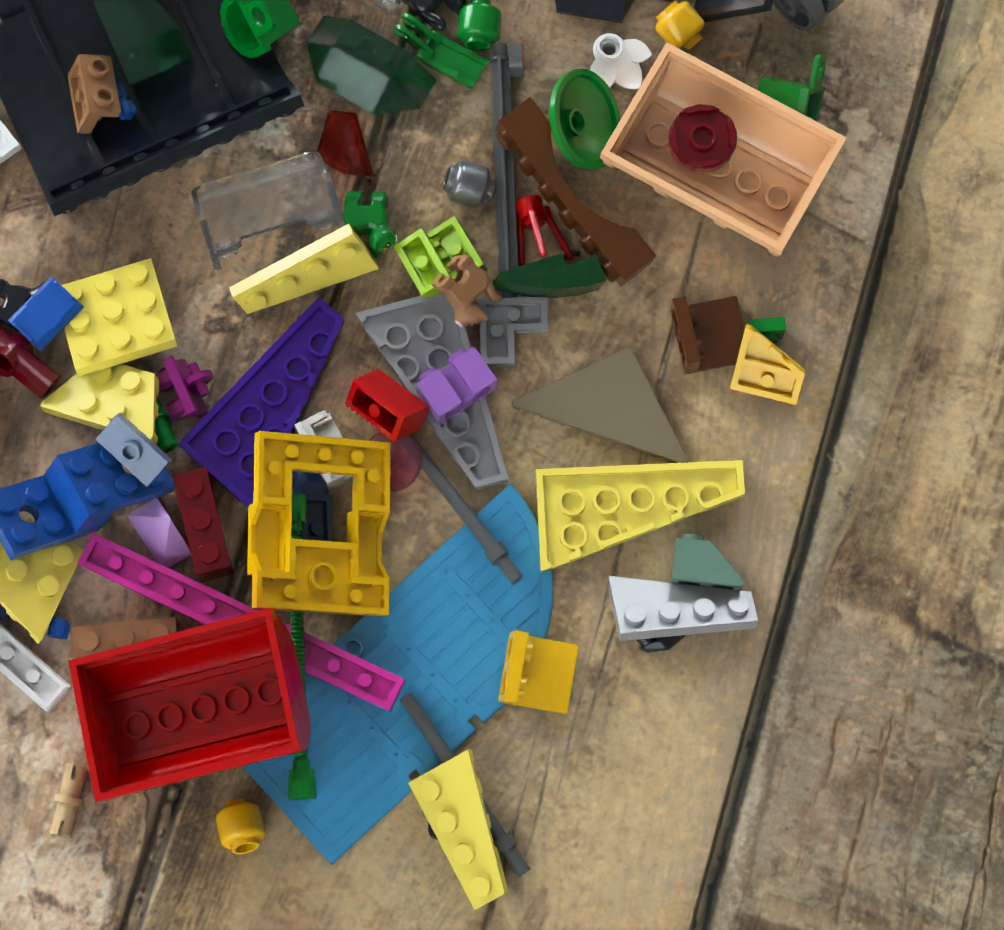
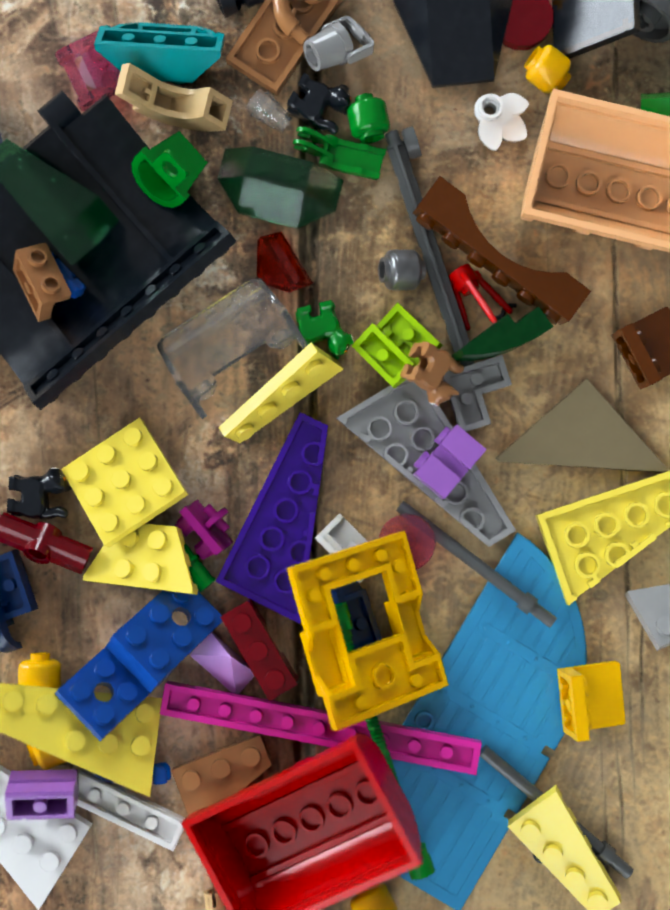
camera: 10 degrees left, 10 degrees up
blue piece [8,277,84,351] -> none
sand blue plate [95,412,172,487] -> none
red brick [345,368,429,442] -> none
green dish [549,69,621,170] -> none
dark red tile [668,104,737,173] -> none

